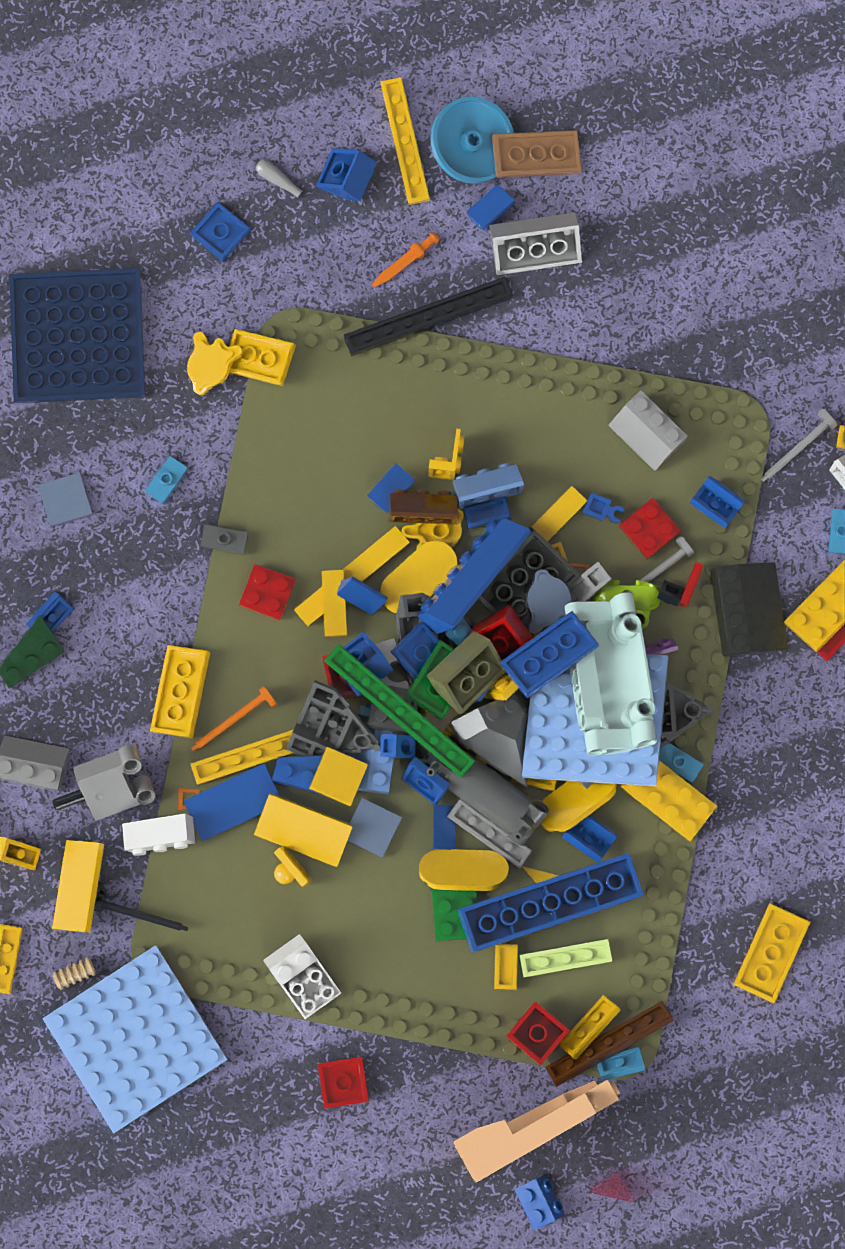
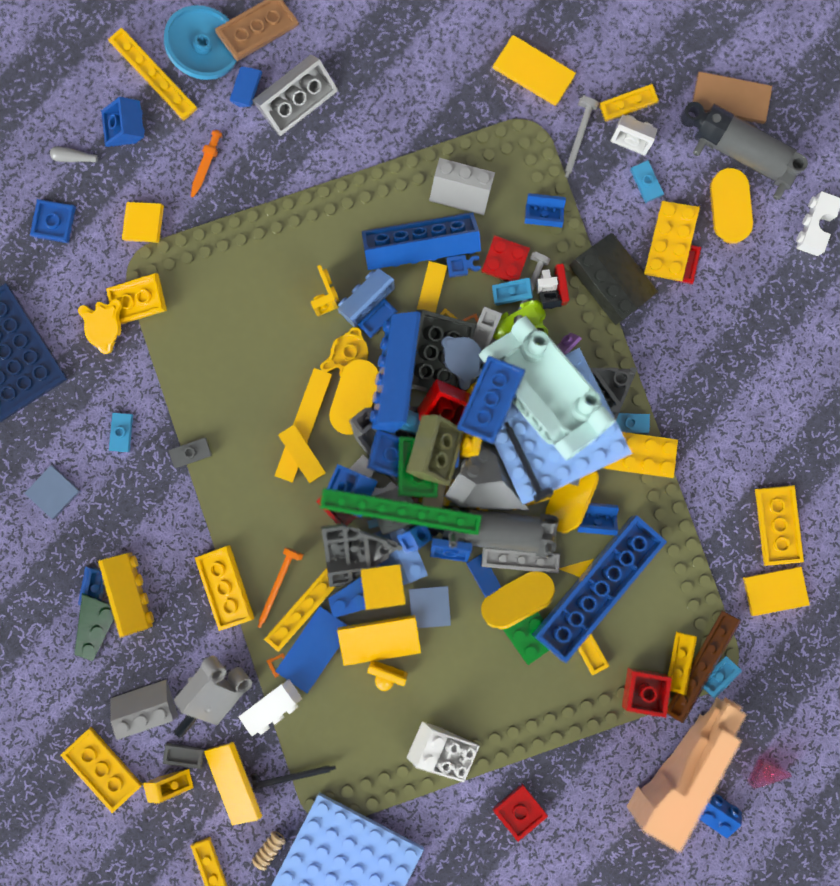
camera: 30 degrees left, 5 degrees up
red plate [239,564,296,621] -> none
blue slope [337,577,388,615] -> none
black tile [343,277,513,356] -> none
blue slope [367,463,415,513] -> none
reddish brown slope [388,489,458,524] -> none
yellowish green plate [520,939,612,978] -> none
none -> yellow slope [98,553,154,638]
none -> yellow tile [122,202,164,243]
none -> dark grey tile [162,743,205,769]
none -> blue slope [361,212,481,270]
none -> dark azure plate [492,278,533,306]
none -> yellow tile [493,35,576,106]
none -> black piece [504,422,554,502]
none -> white tile [536,269,558,294]
none -> yellow tile [743,567,810,616]

